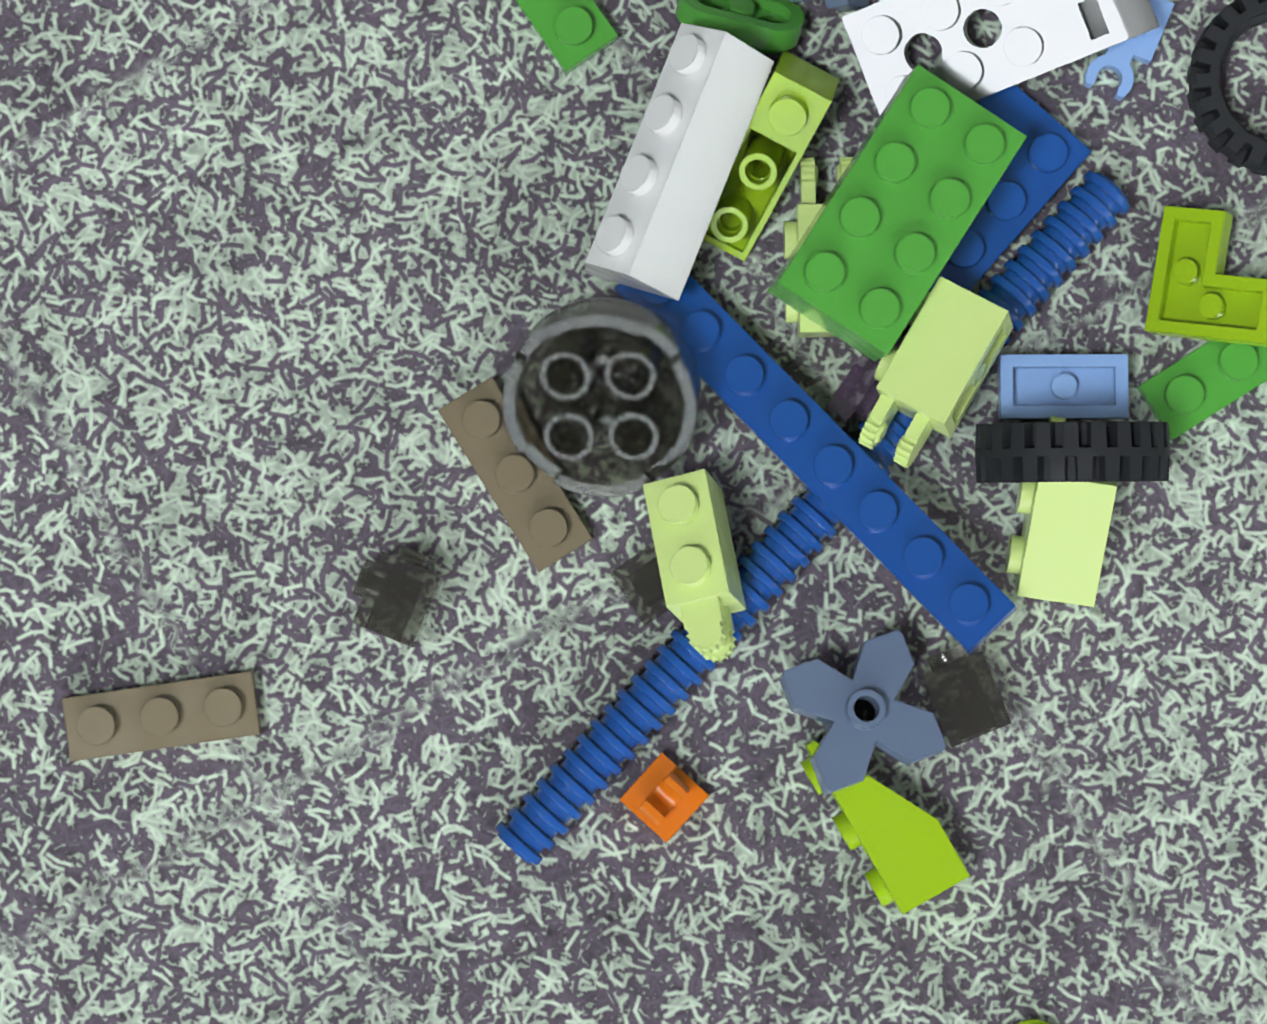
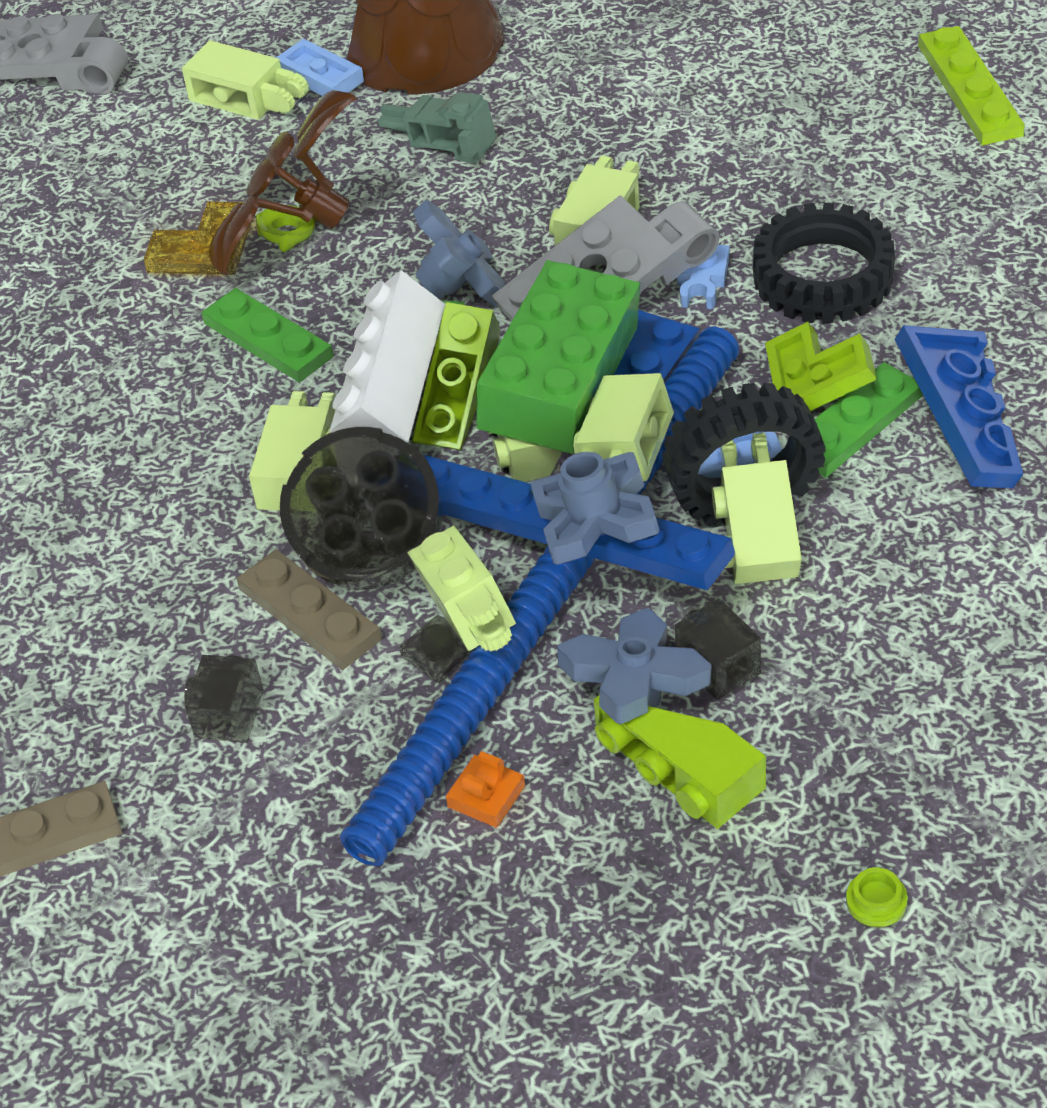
camera: 15 degrees left, 40 degrees down
none -> yellowish green hinge [249,391,336,512]
none -> sand blue plant [531,452,660,565]

